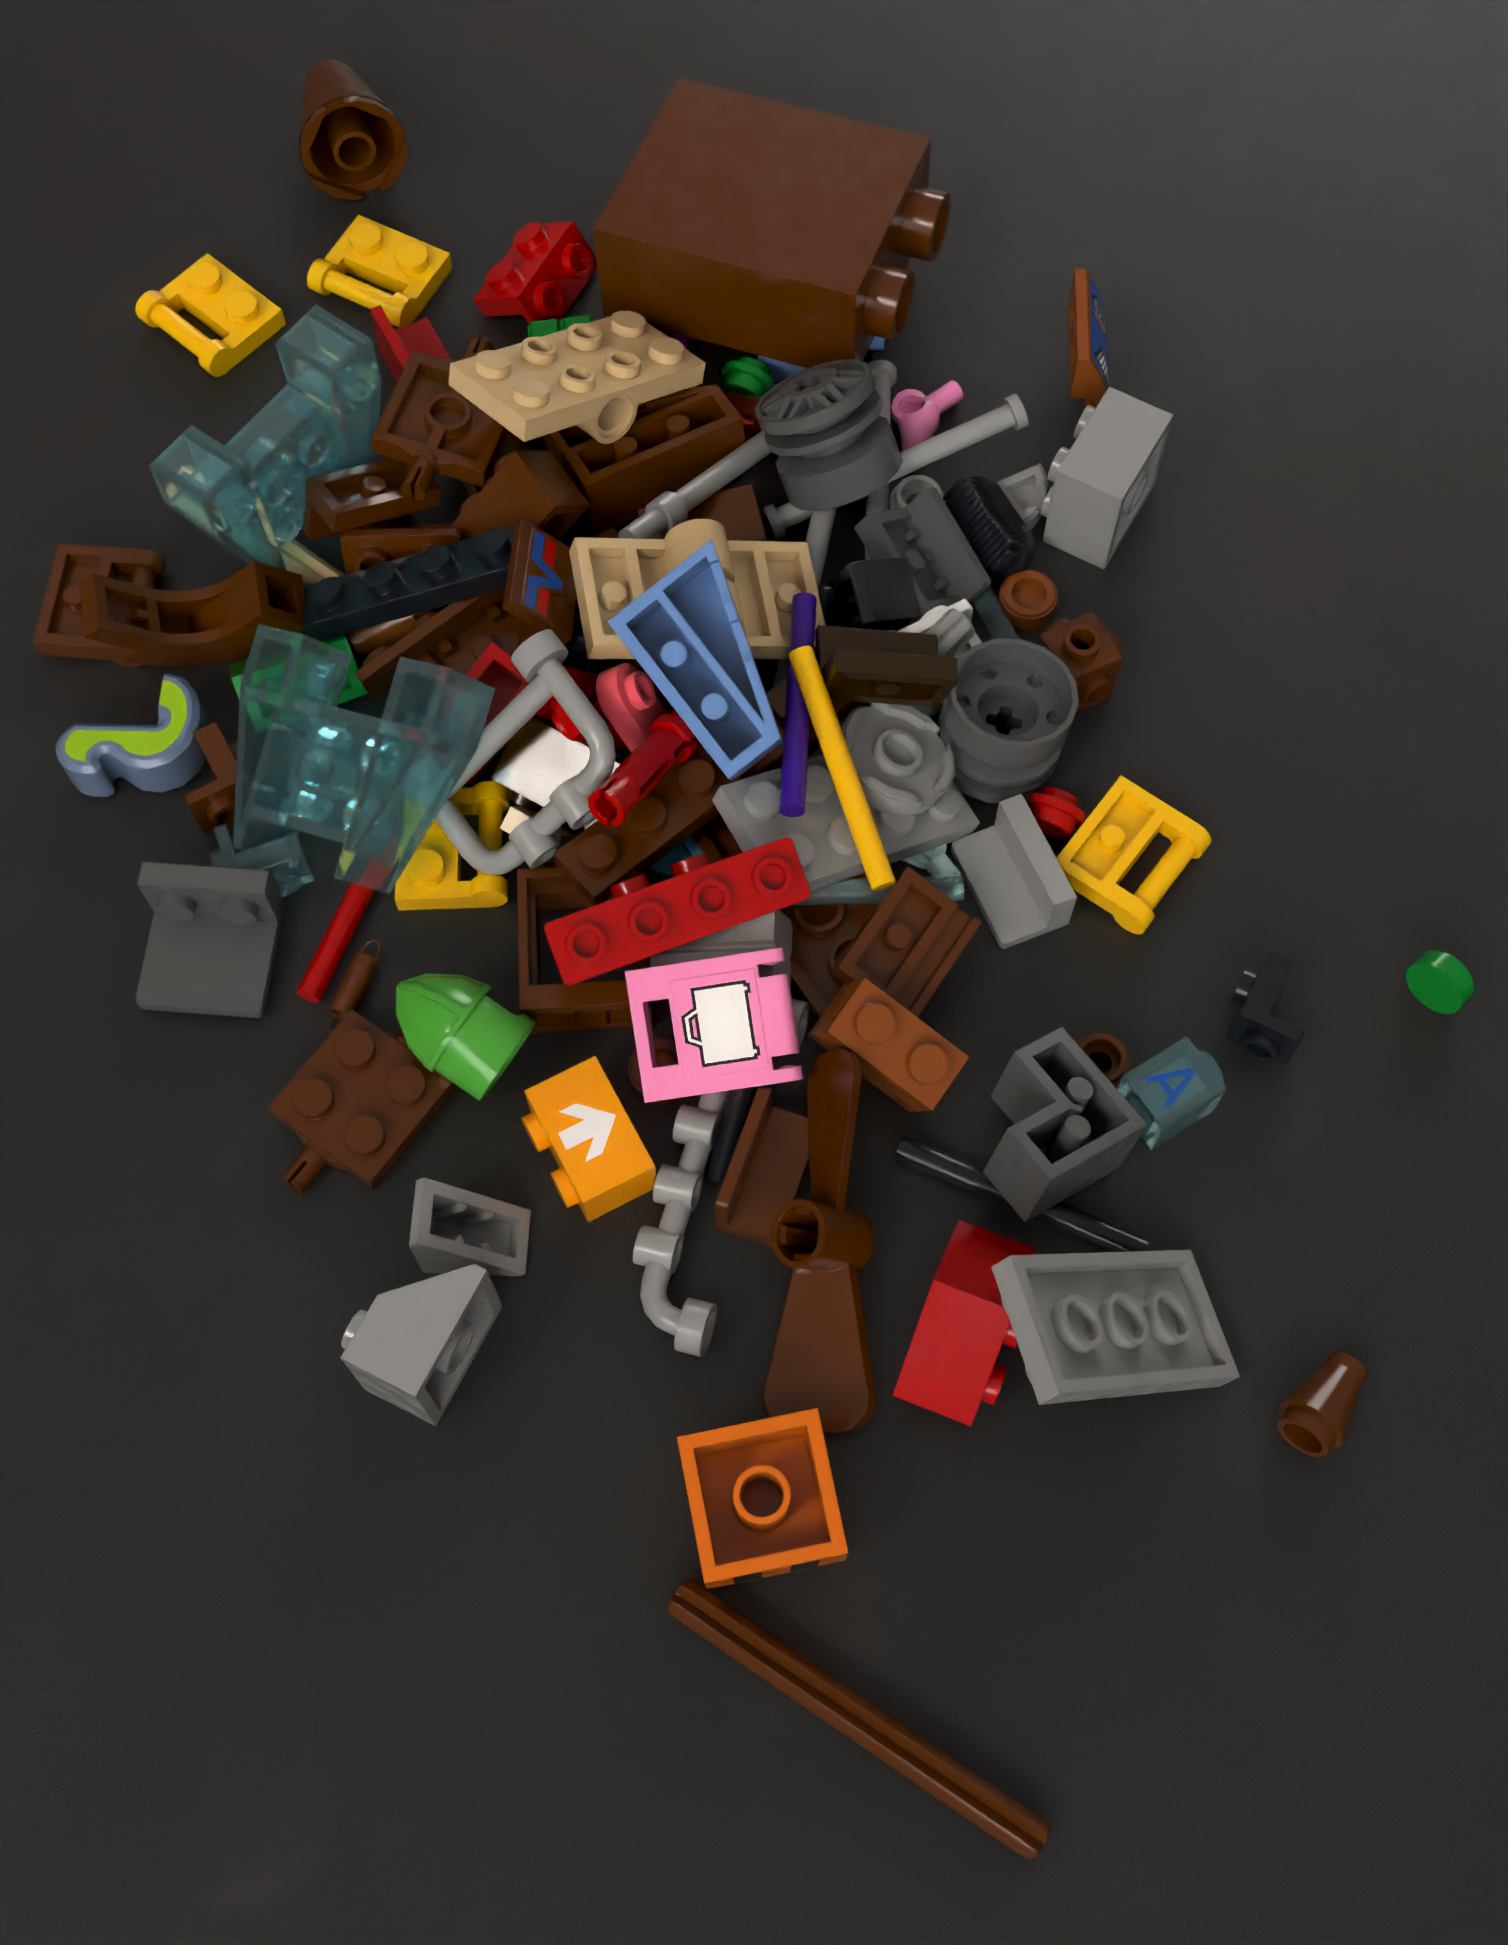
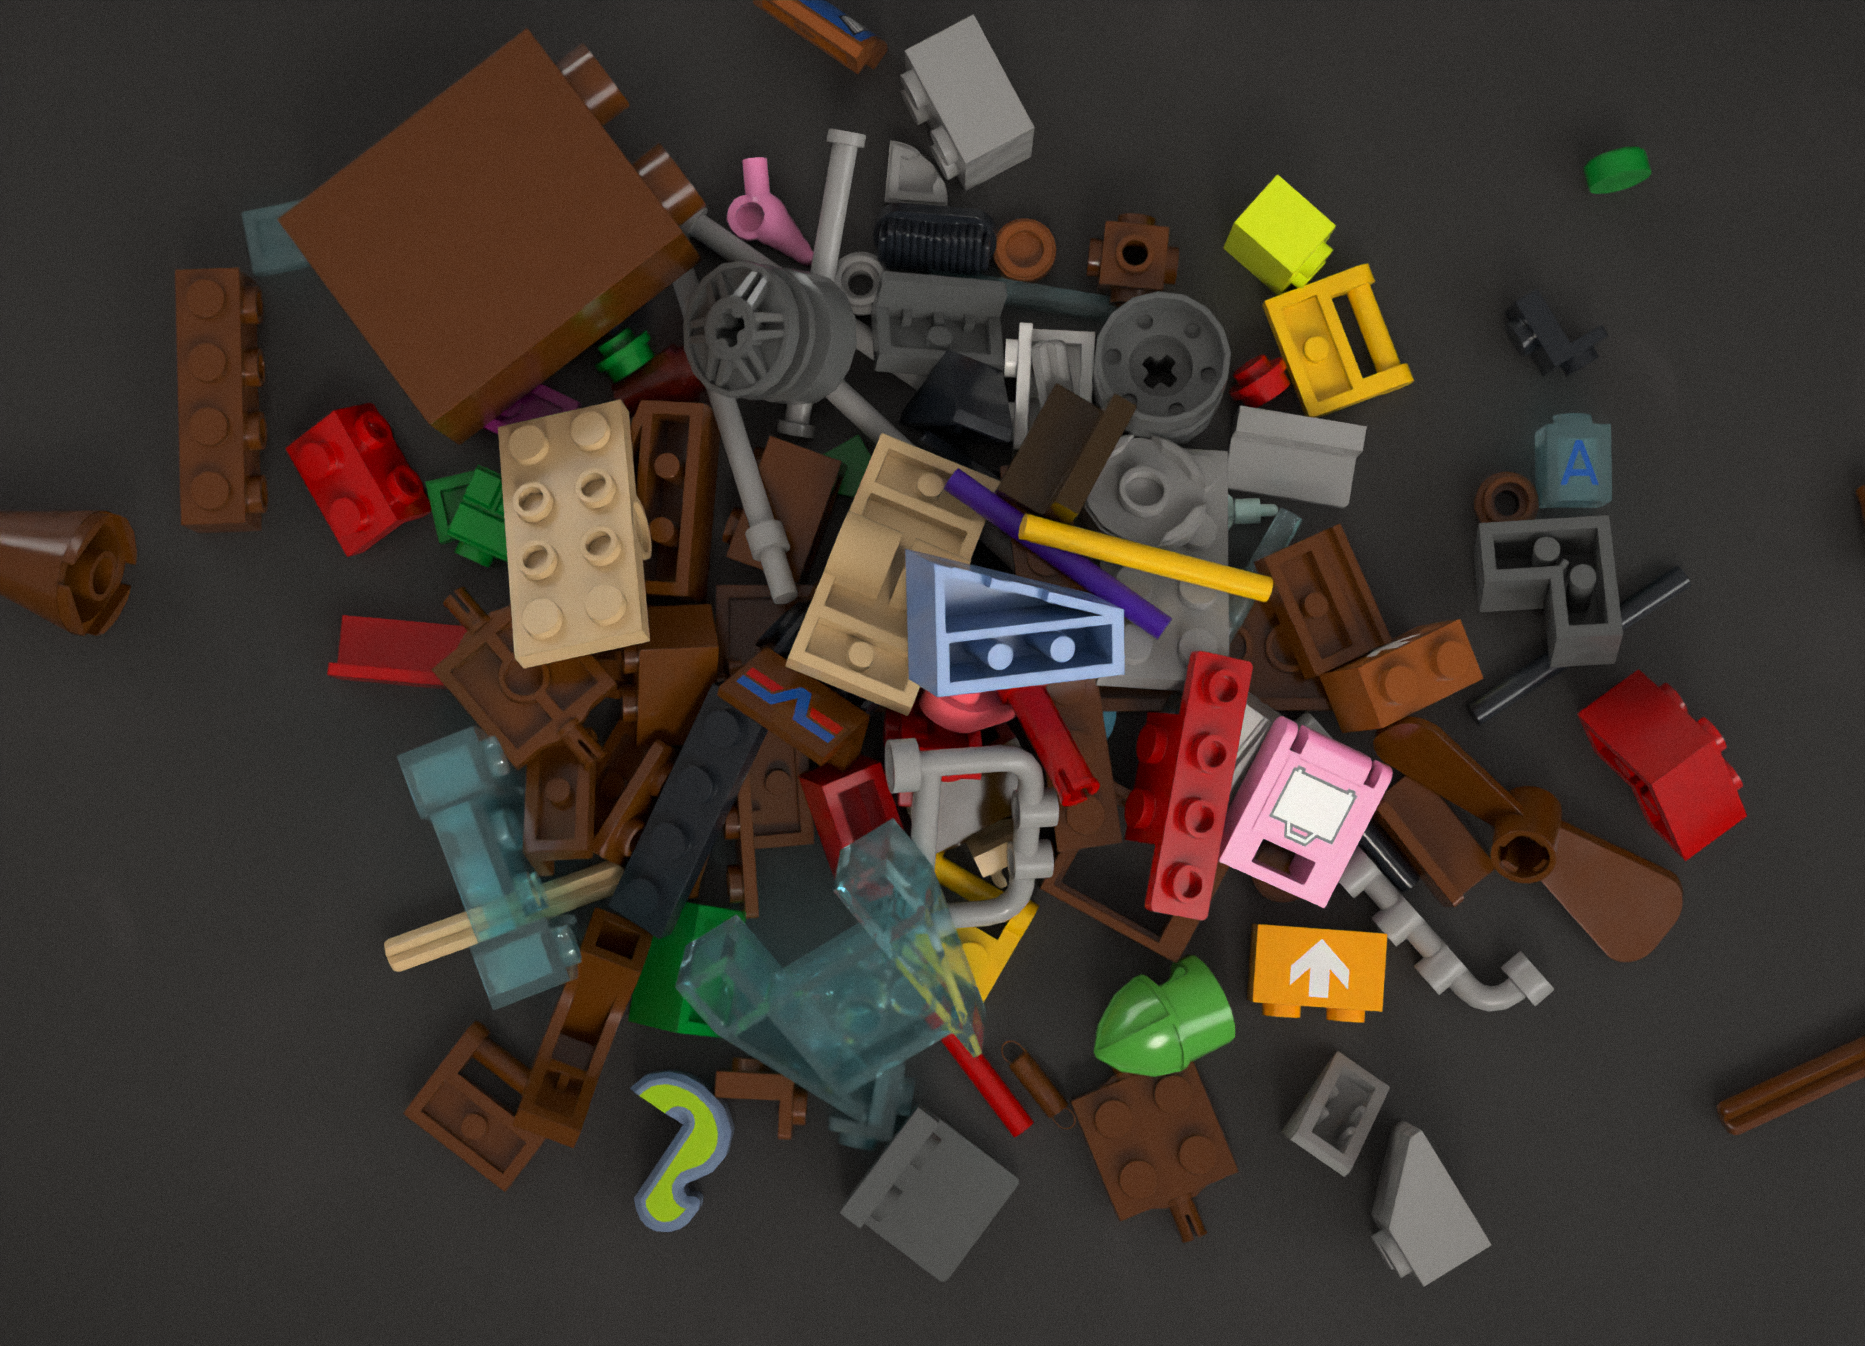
camera: 55 degrees left, 20 degrees up
yellow plate [135,253,286,377] -> none
yellow plate [307,214,453,328] -> none
orange brick [677,1408,848,1590] -> none
light grey plate [991,1250,1240,1405] -> none
none -> reddish brown brick [175,267,268,533]
none -> neon yellow brick [1223,174,1336,296]

